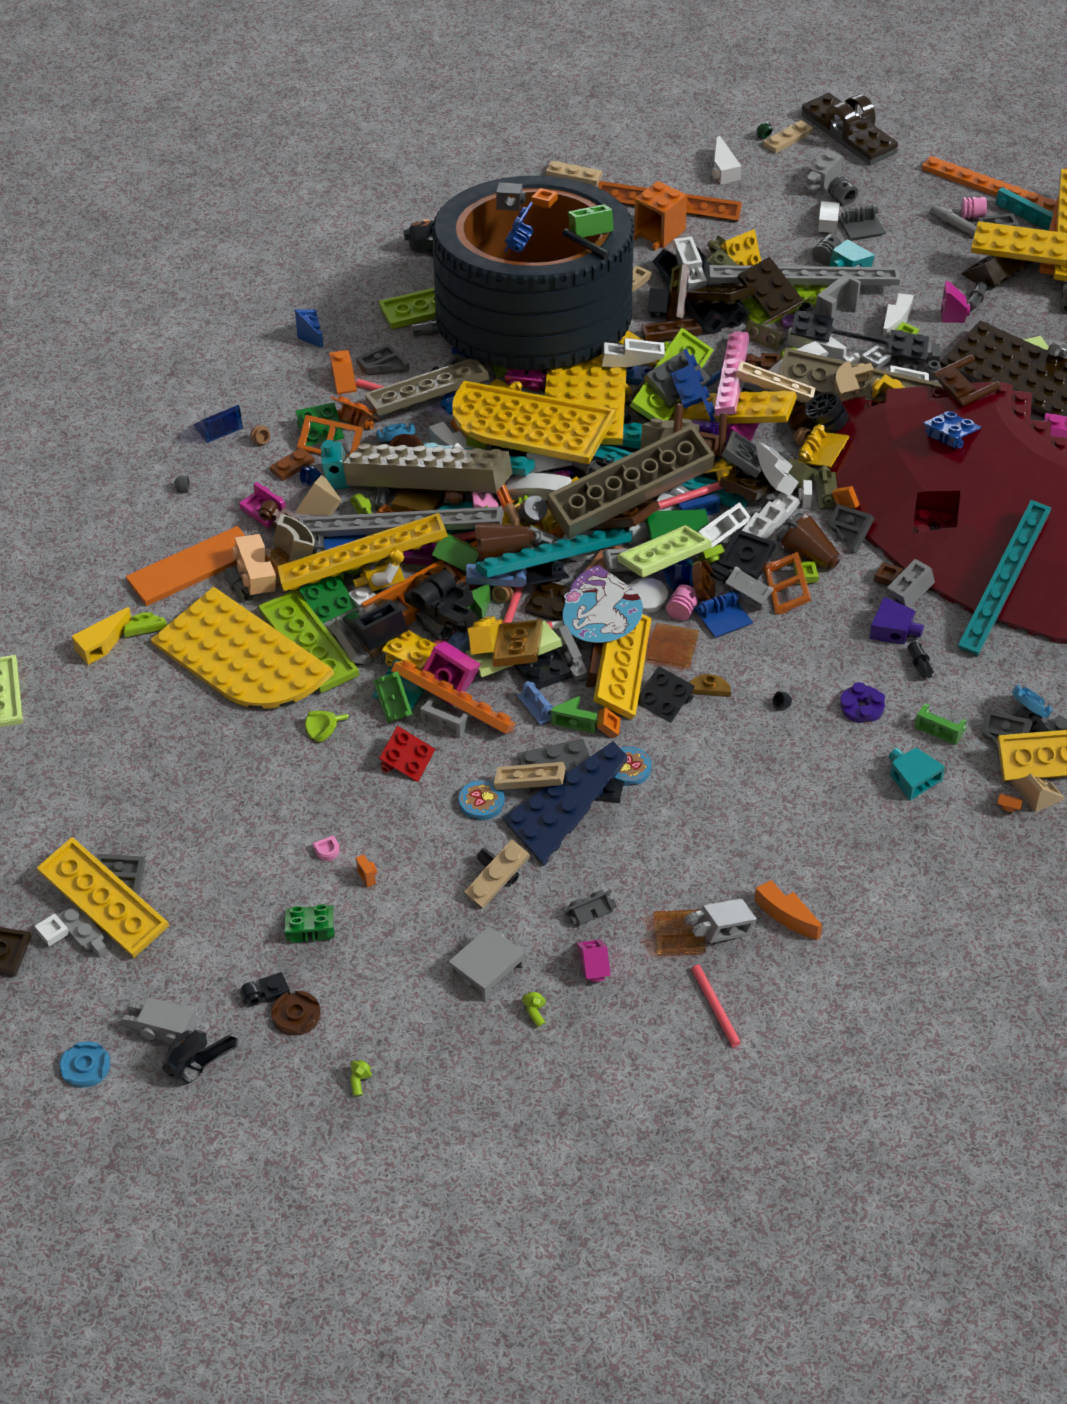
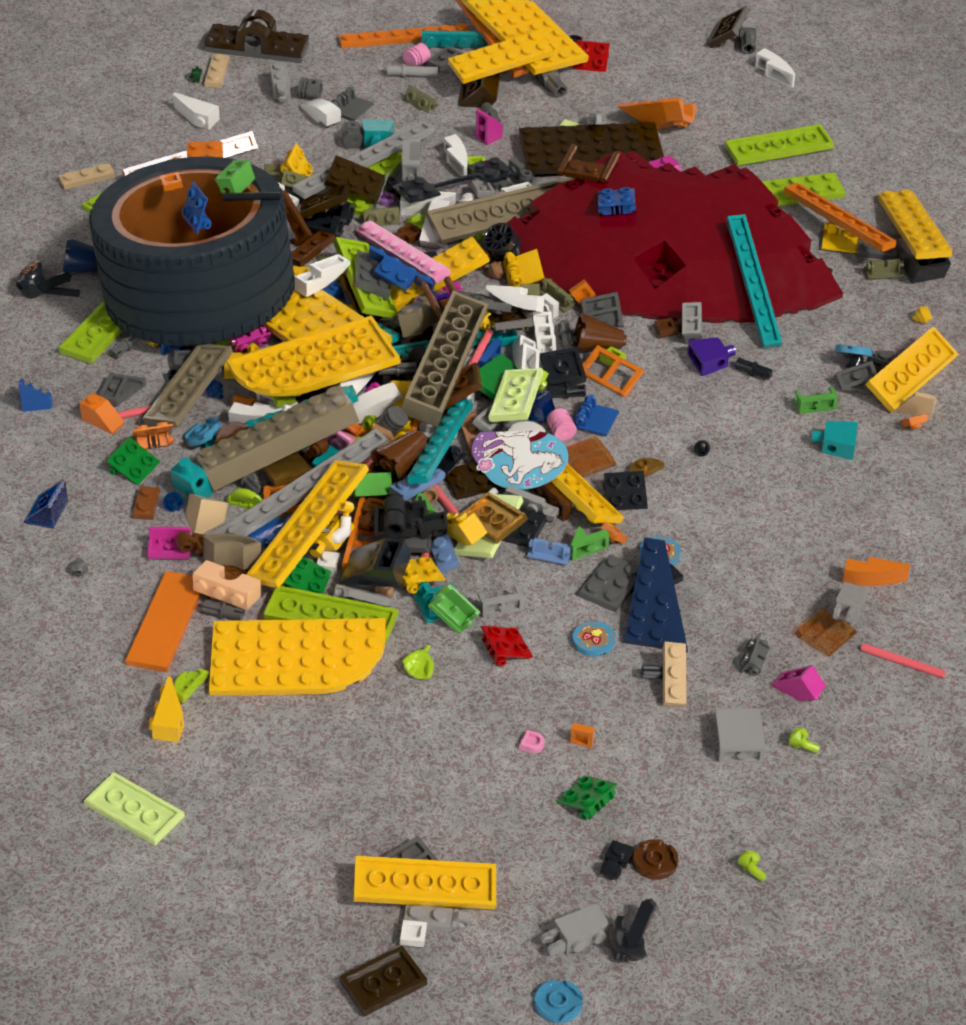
camera: 45 degrees left, 5 degrees down
medium nougat plate [250,425,271,445] -> none
orange window [297,415,364,458] -> none
orange plate [391,660,516,734] -> none
dark pink slope [422,641,481,707] -> none
tan plate [494,762,566,790] -> none
dark grey brick [496,182,526,211] -> none
reddish brown tile [692,560,716,602] -> none
light grey hinge [724,567,773,609] -> none
tan plate [735,361,816,403] -> none
tan brick [834,361,874,402] -> none
dark purple plate [840,682,885,723] -> none
yellow bracket [871,374,905,399] -> none
none -> olive hinge [404,85,438,113]

